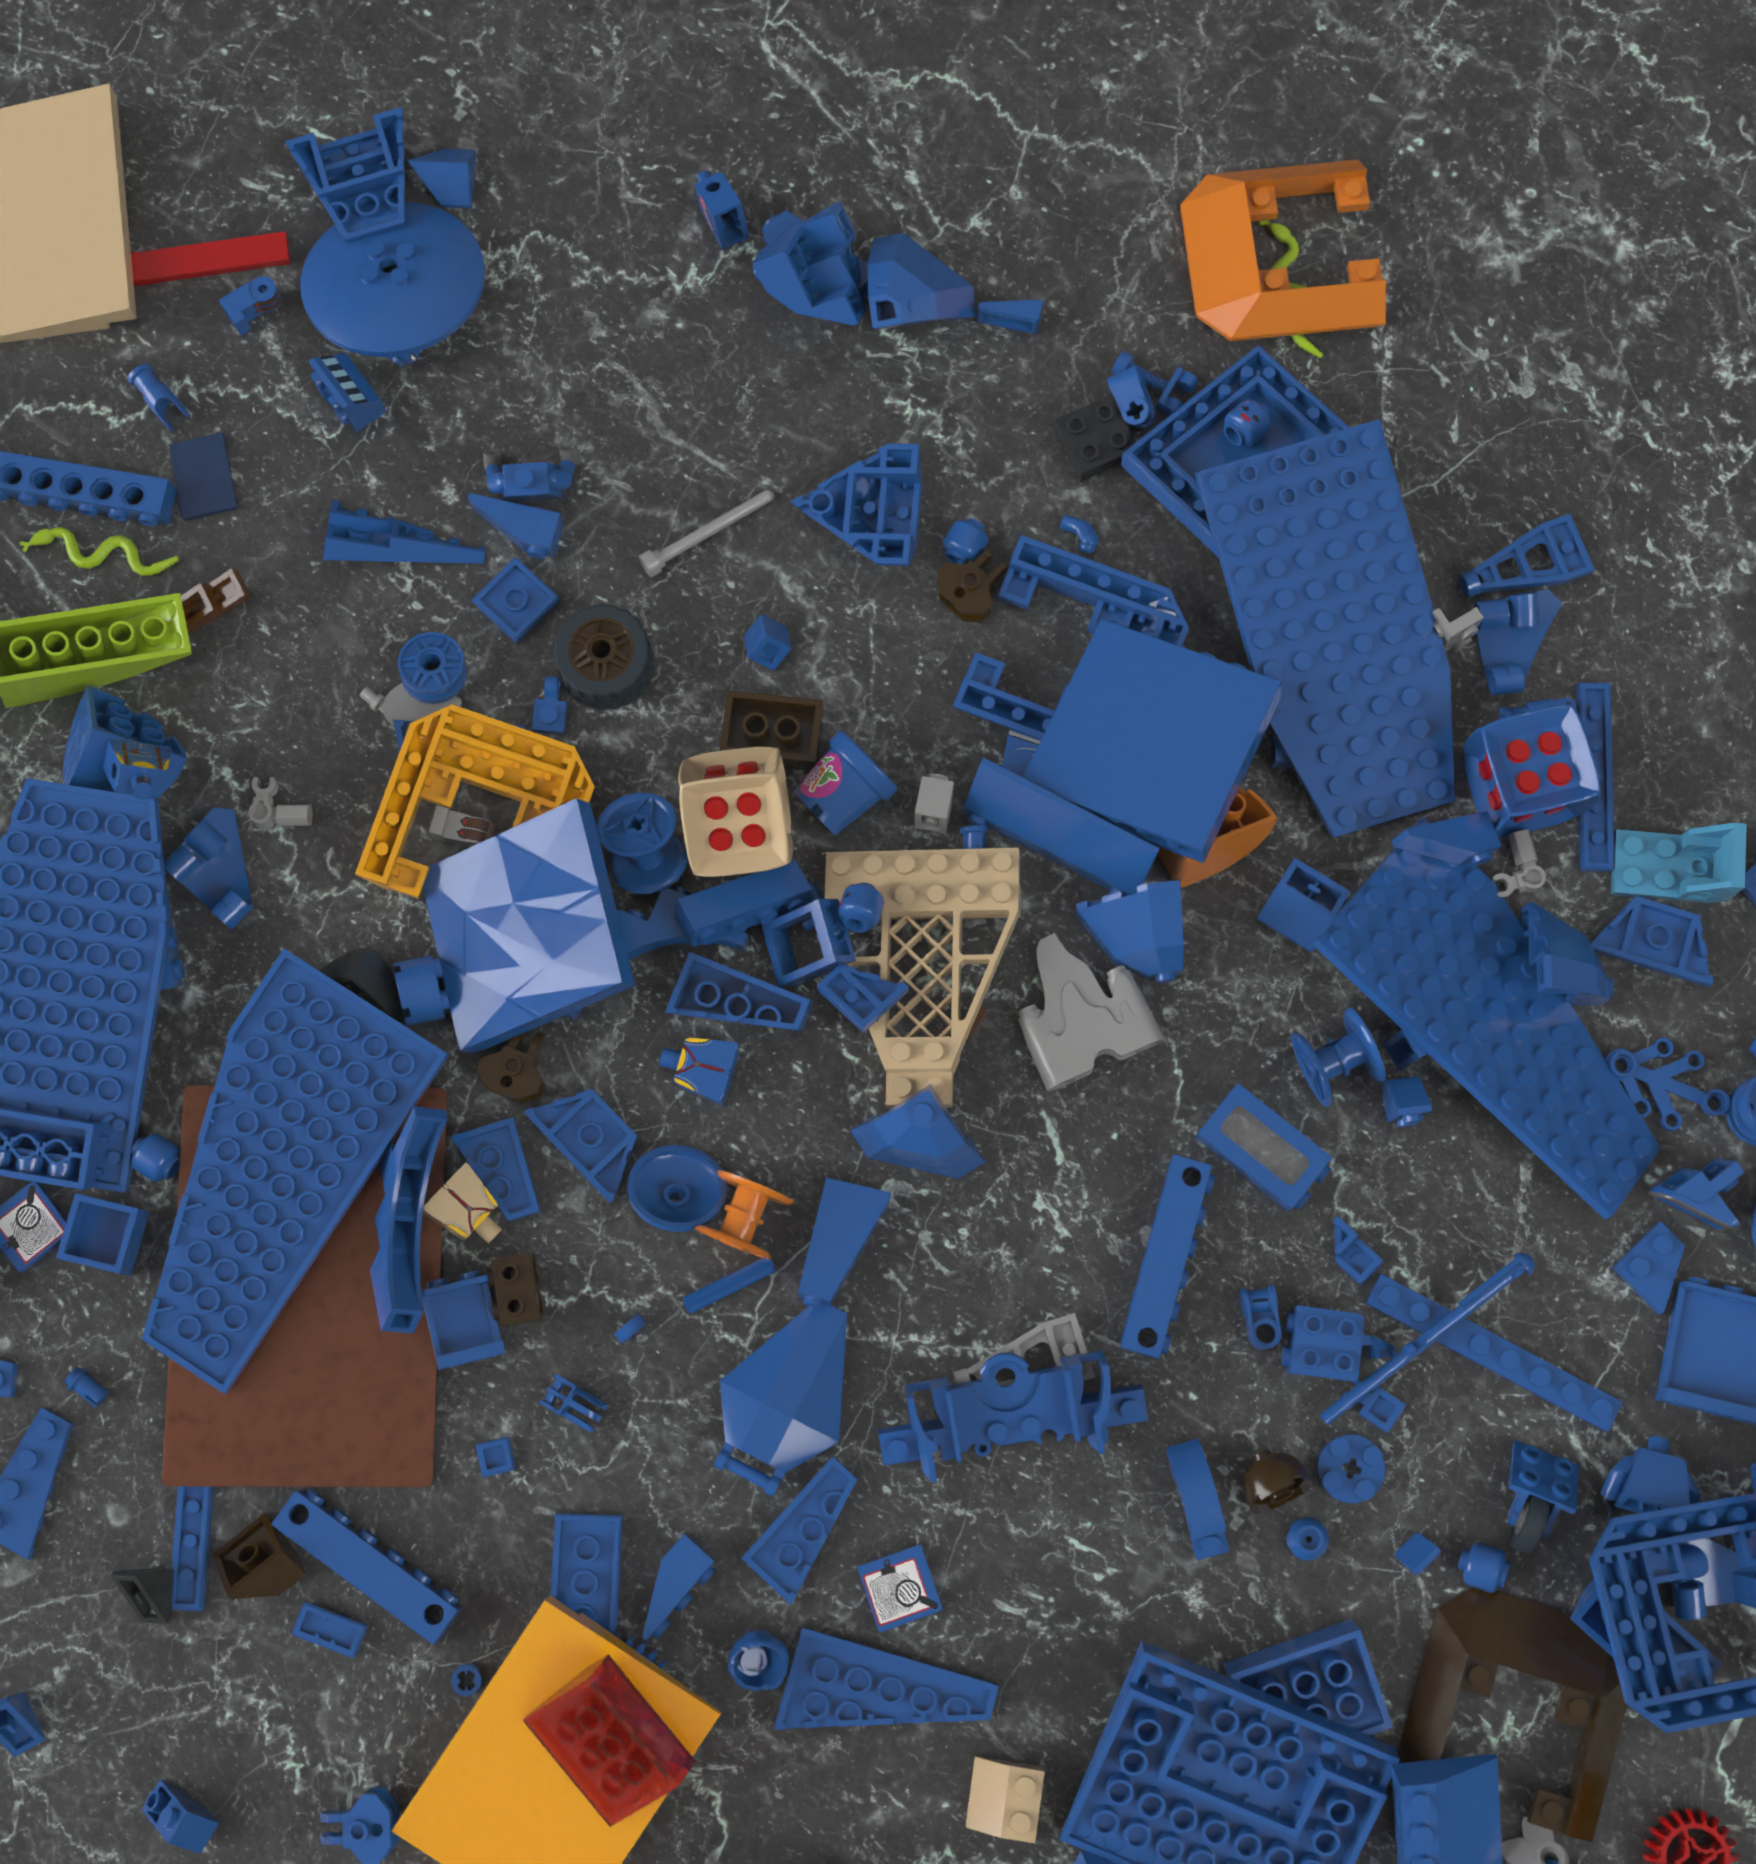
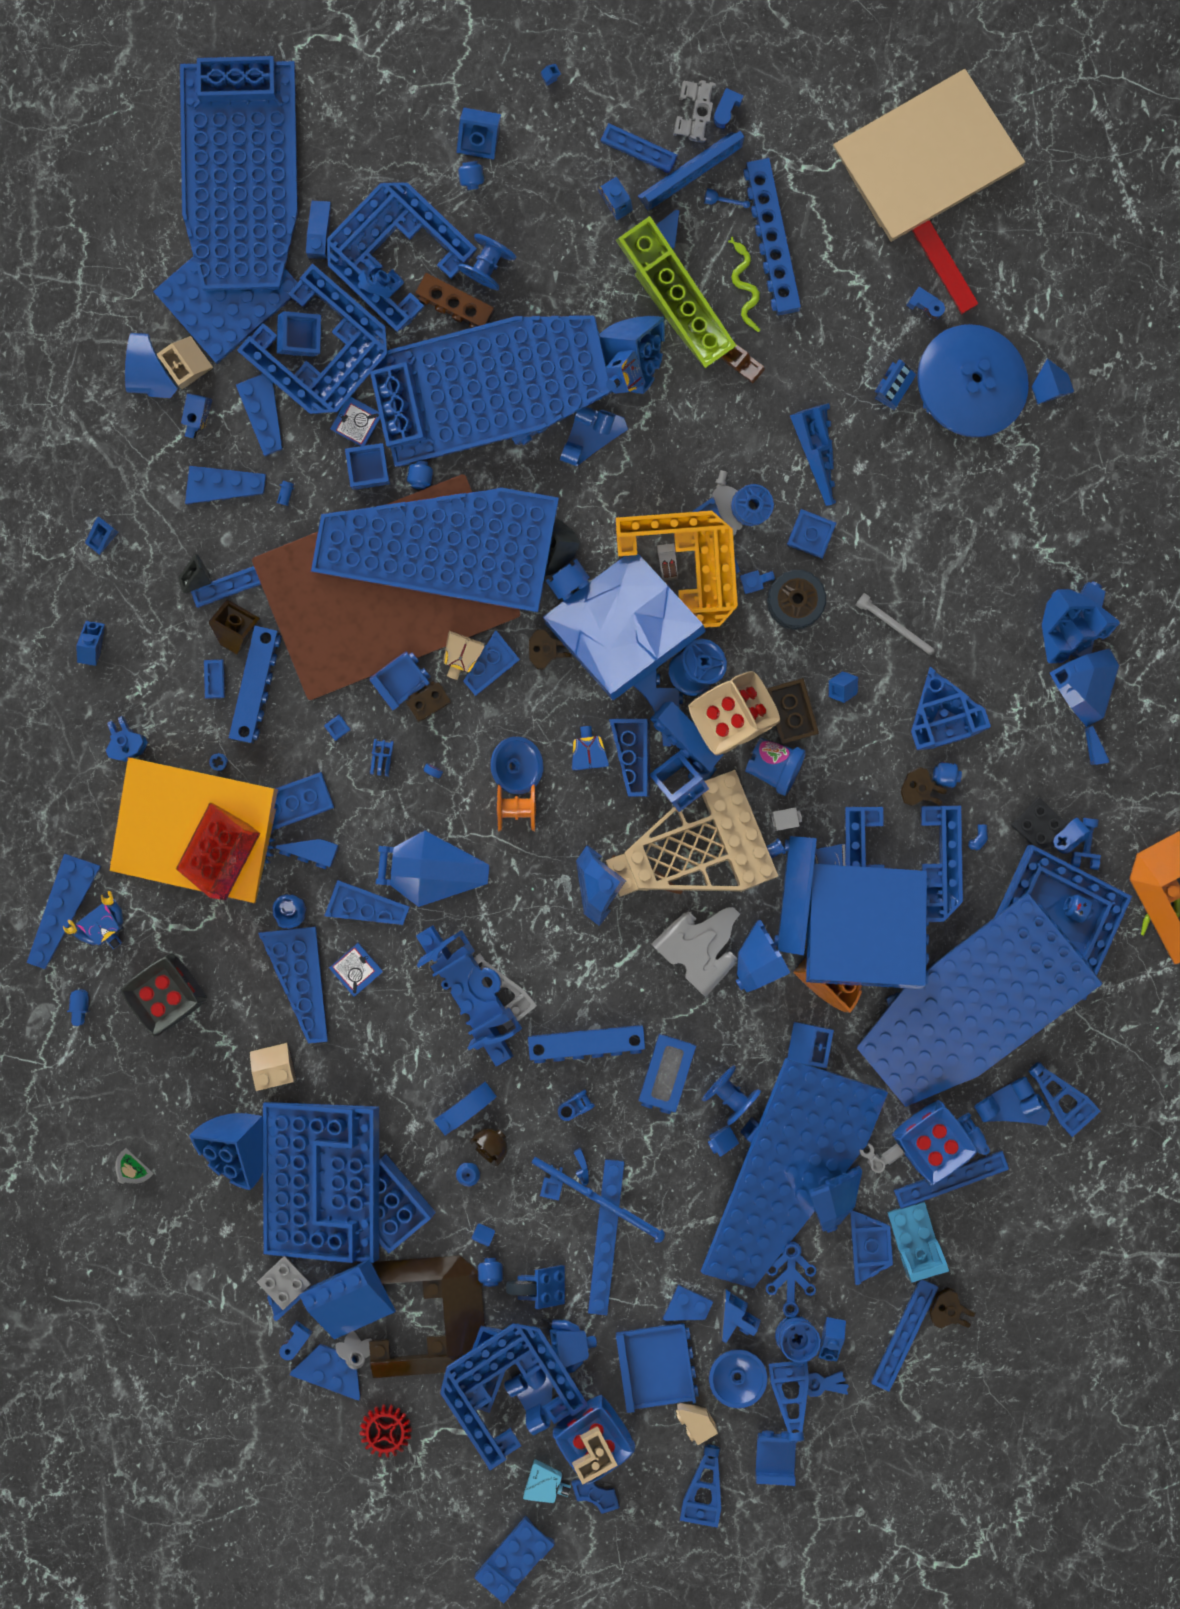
camera: 65 degrees right, 10 degrees up
blue piece [127,363,190,432] -> none
dark blue piece [169,432,238,521] -> none
light grey bar [248,777,313,830] -> none
blue wedge [284,107,406,243] -> none
blue arch [370,1106,448,1333] -> none
blue slope [468,493,564,560] -> none
blue torso [483,444,580,502] -> none
blue wing [524,1089,638,1204] -> none
blue axle [683,1258,776,1313] -> none
blue torso [694,171,749,250] -> none
blue slope [798,1177,891,1309] -> none
blue wing [817,964,909,1033] -> none
blue head [838,882,884,933] -> none
blue bracket [1281,1305,1364,1381] -> none
blue plate [1316,1434,1385,1503] -> none
blue slope [1334,1216,1383,1287] -> none
blue slope [1391,811,1502,865] -> none
light grey bracket [1432,607,1484,652] -> none

